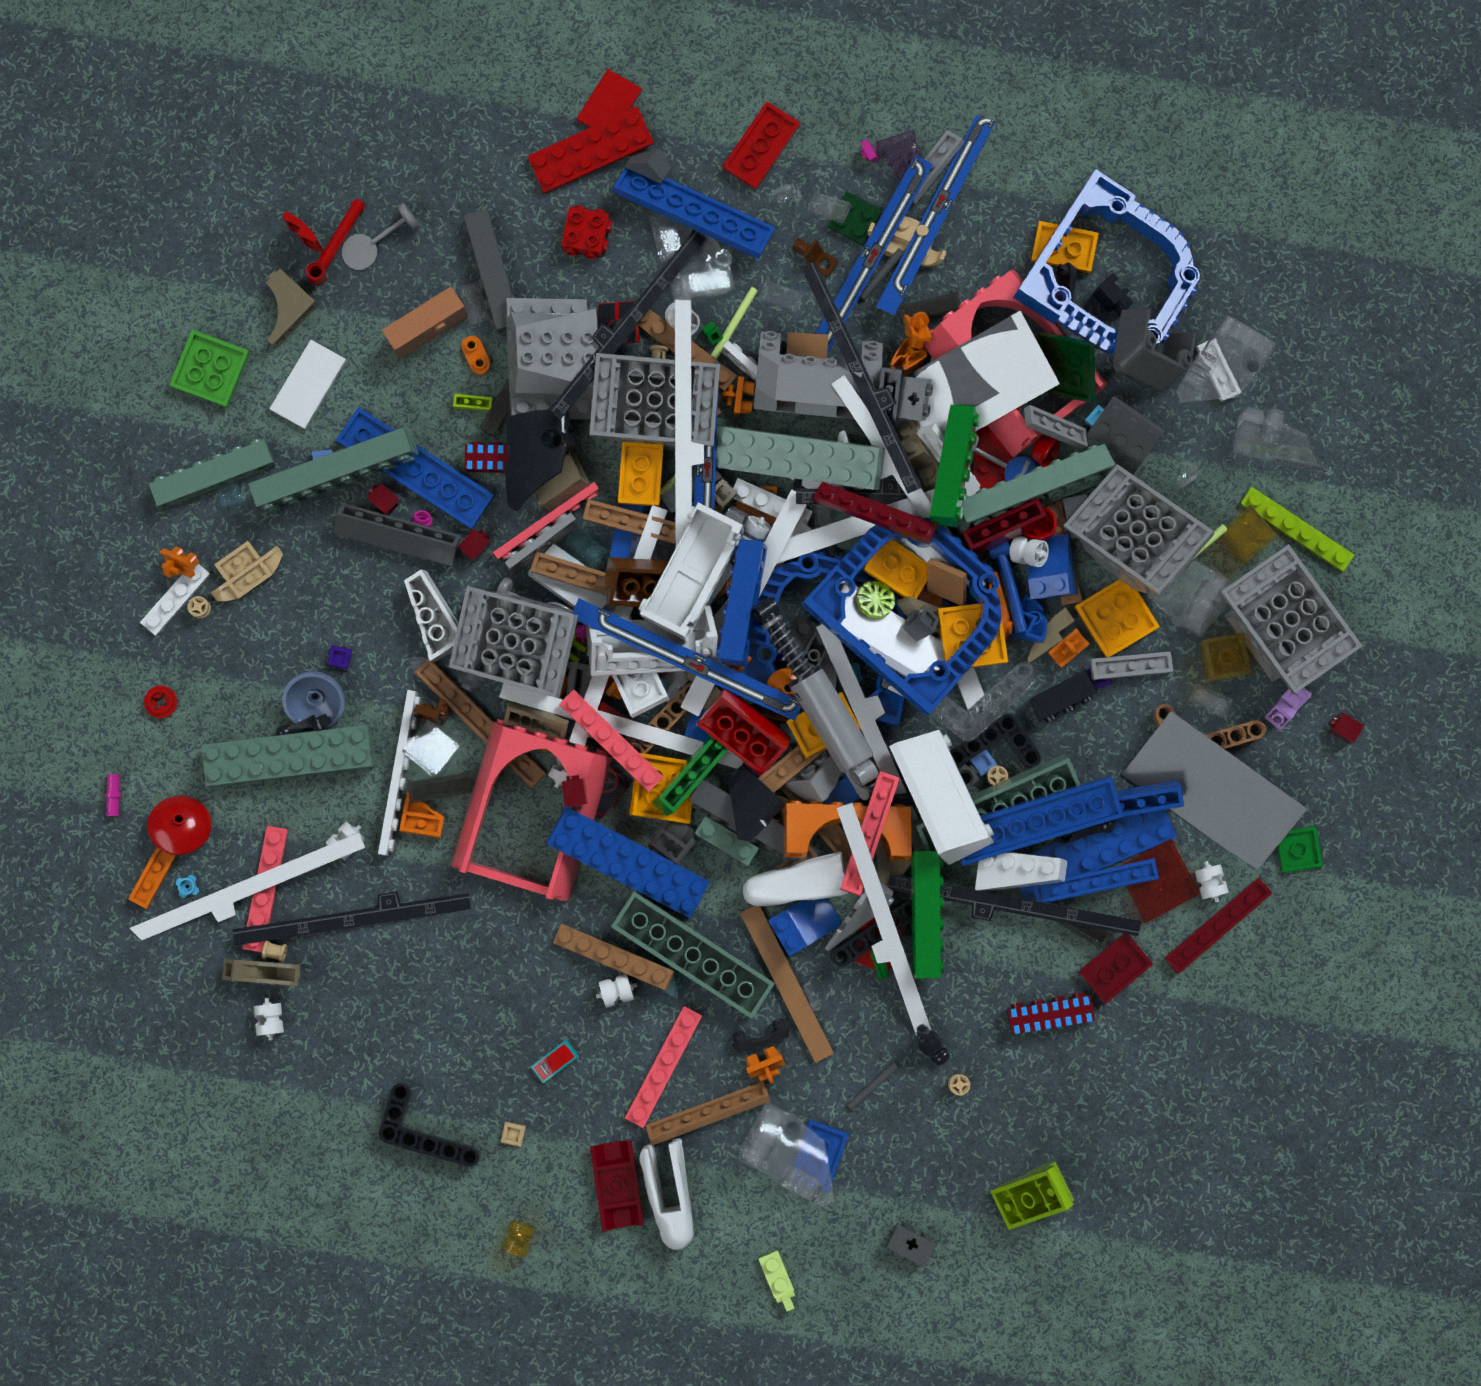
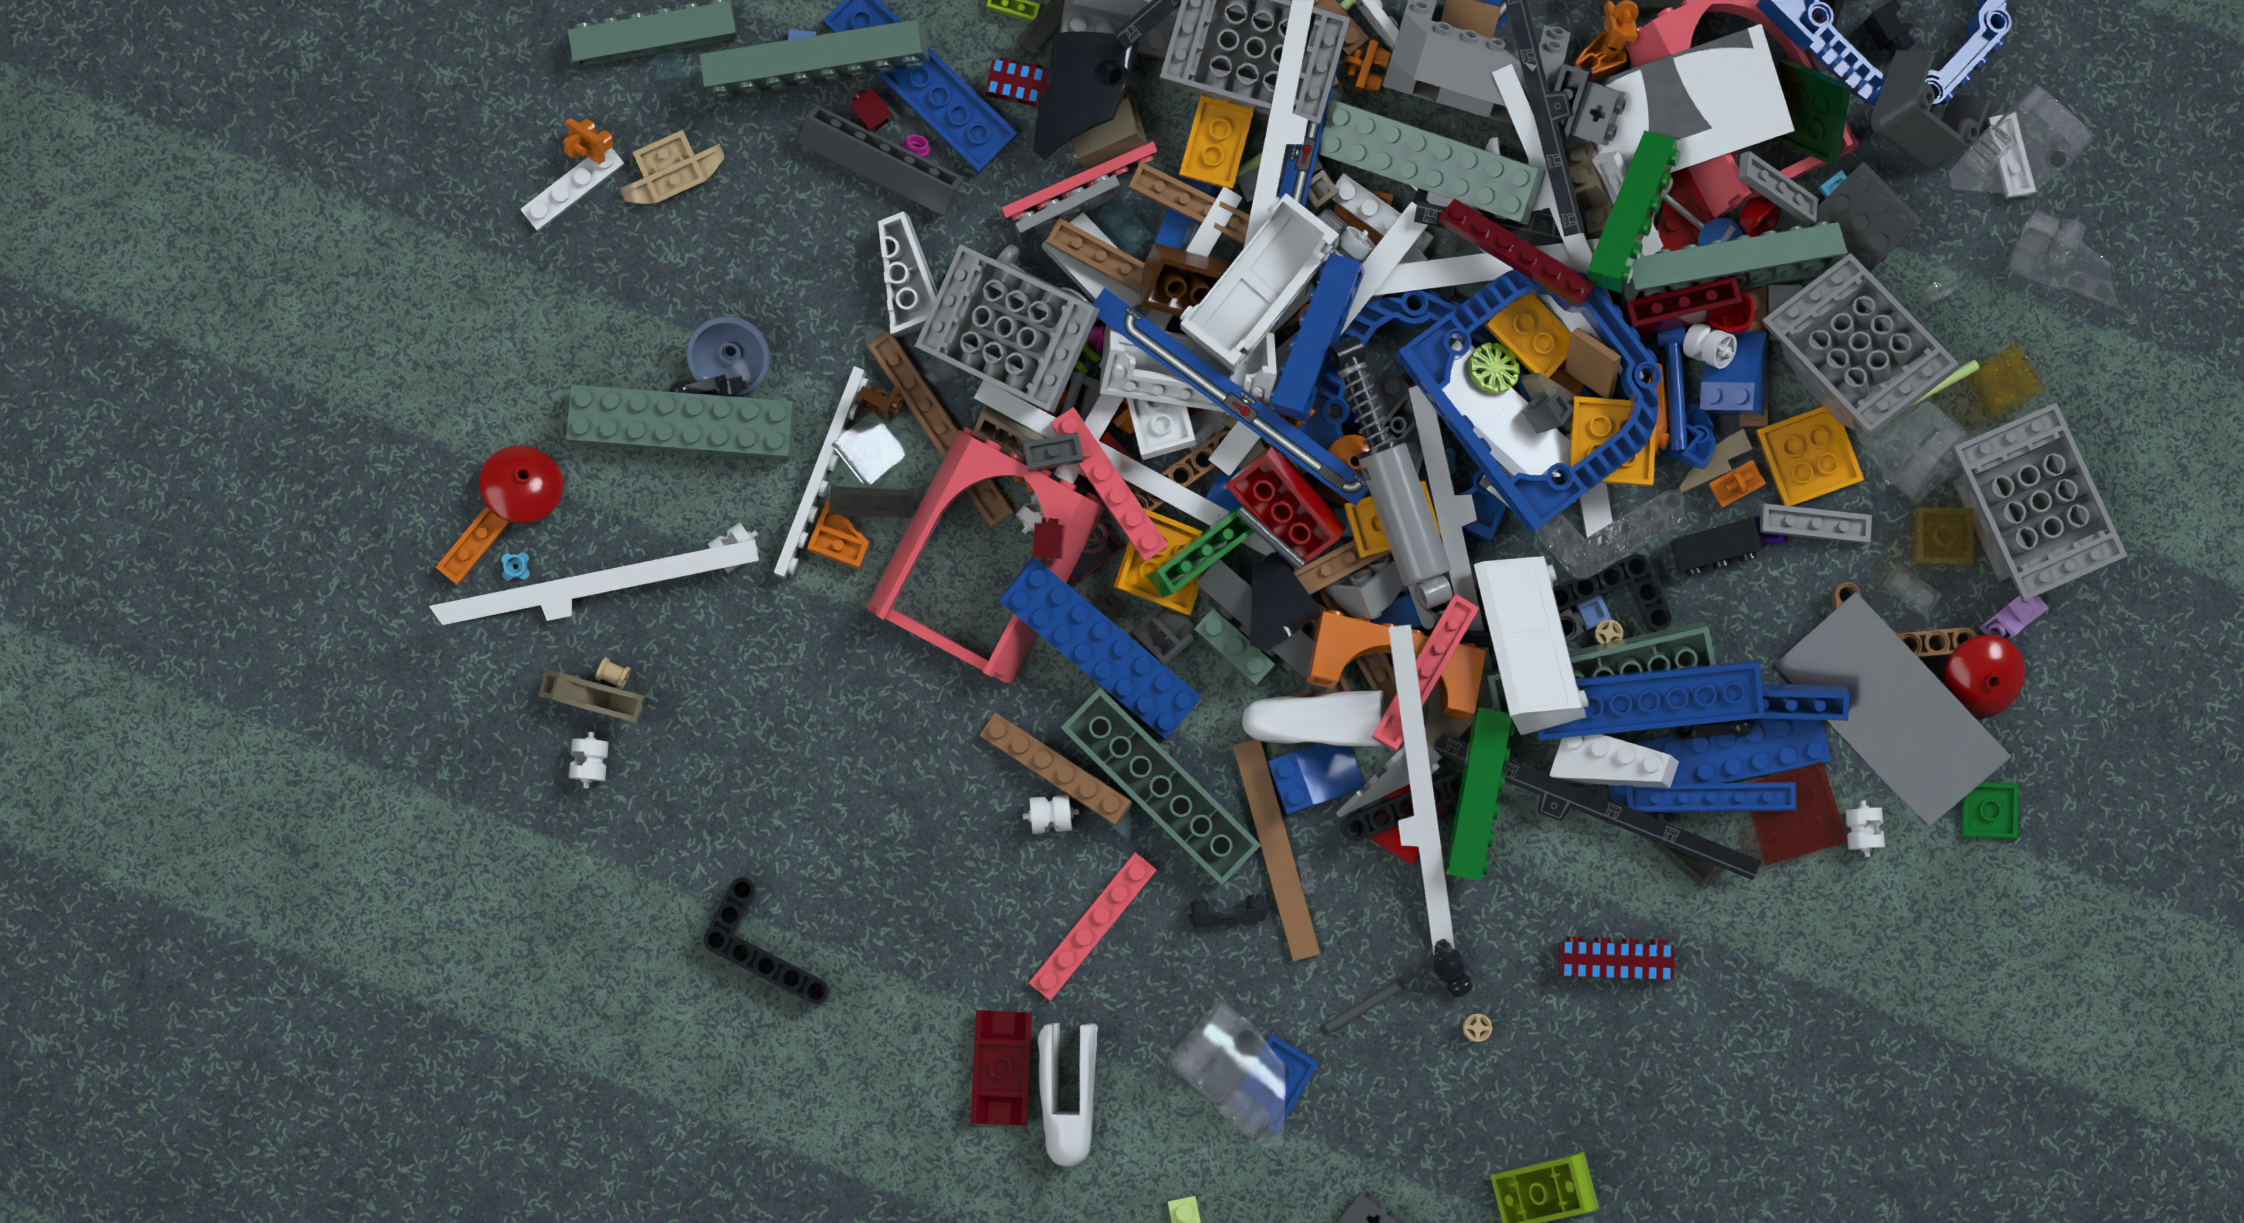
camera: 15 degrees right, 0 degrees up
dark pink pin [104,774,122,816] -> none
red gear [144,685,178,719] -> none
tan wheel [188,596,211,618] -> none
black sticker [232,892,471,945] -> none
coral plate [242,826,288,952] -> none
dark purple tile [327,645,352,670] -> none
dark red brick [458,529,491,563] -> none
tan tile [501,1121,526,1147] -> none
clear yellow wheel [501,1220,536,1257] -> none
slope [531,1040,579,1083] -> none
medium nougat plate [645,1081,771,1145] -> none
orange hips [746,1046,785,1084] -> none
green piece [869,950,889,979] -> none
dark red plate [1078,934,1153,1004] -> none
dark red plate [1164,877,1272,974] -> none
lime plate [1240,487,1354,572] -> none
dark red brick [1328,713,1365,744] -> none
none -> dark grey plate [1022,433,1084,472]
none -> dark grey bar [1235,506,1305,570]
none -> red dish [1944,634,2025,717]

